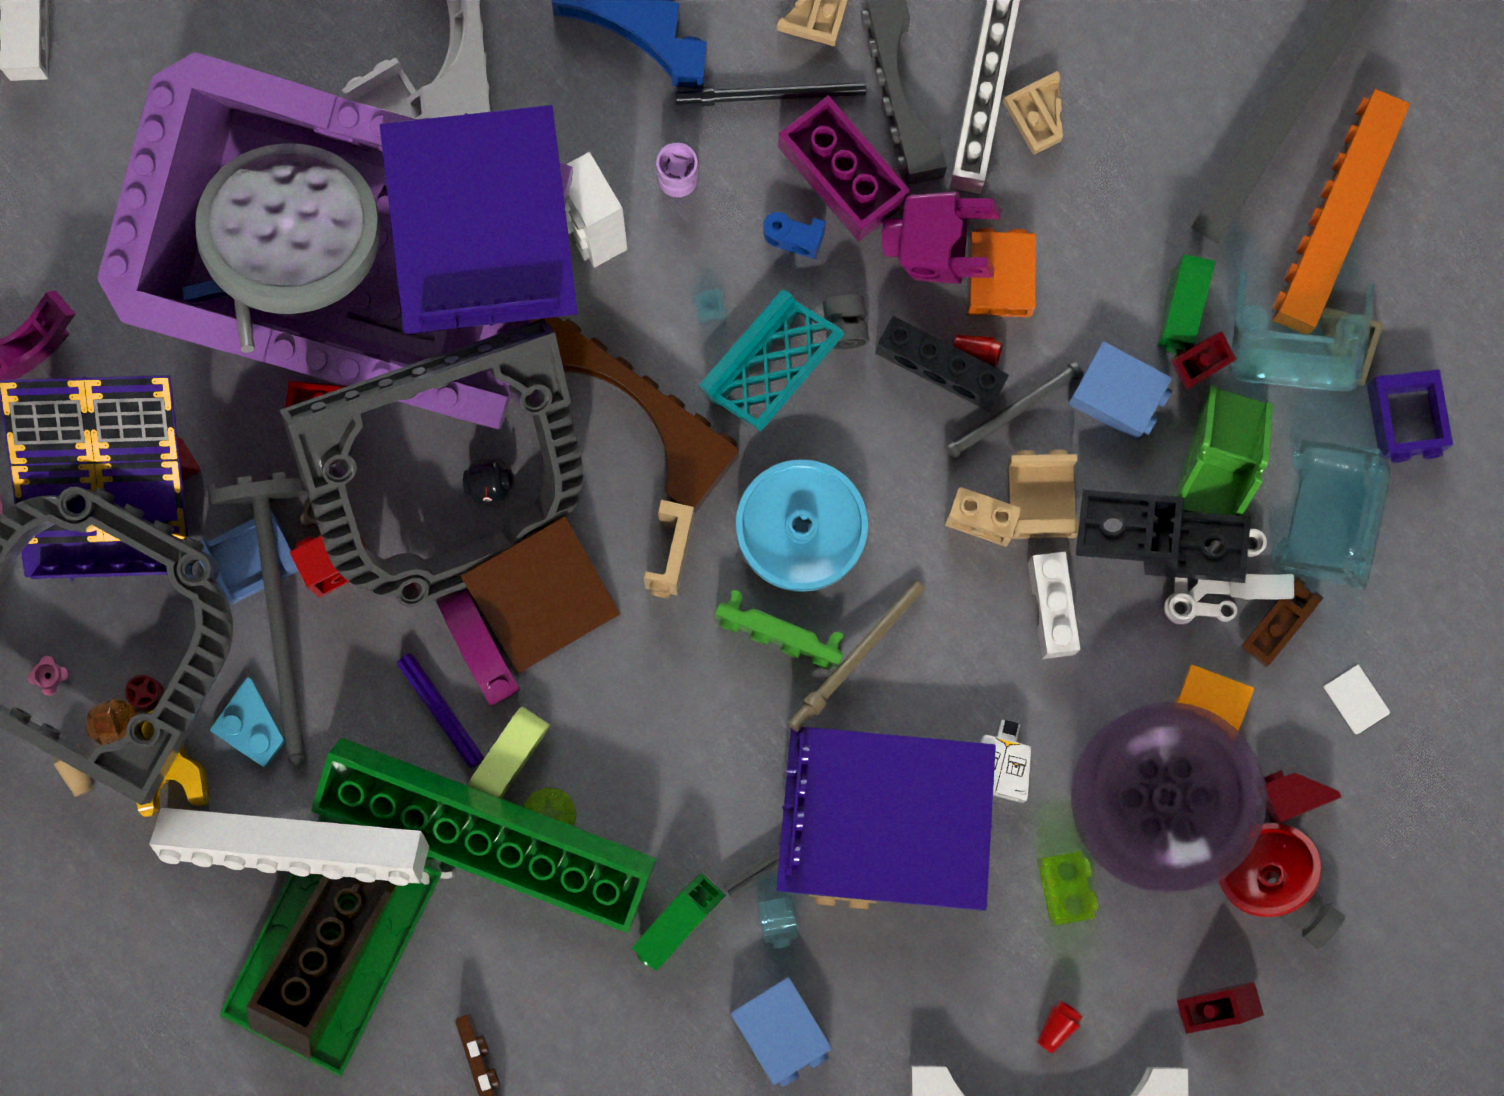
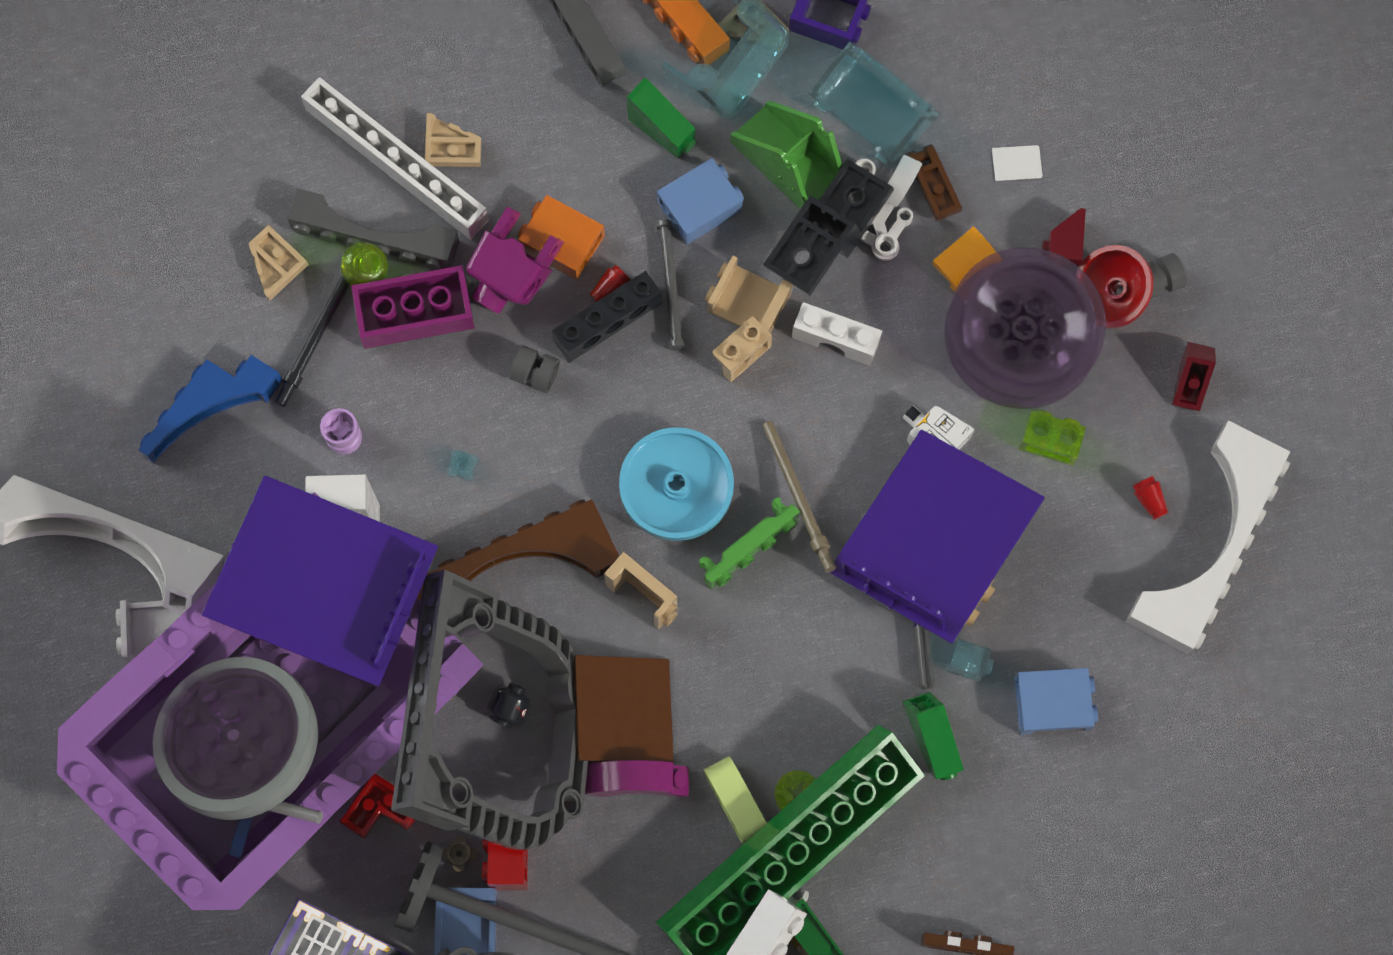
camera: 60 degrees left, 5 degrees down
dark purple axle [397,653,484,768] -> none
teal fence [699,289,845,432] -> none
blue leg [763,212,826,260] -> none
dark red slope [1171,331,1237,389] -> none
none -> clear neon green piece [340,242,388,285]

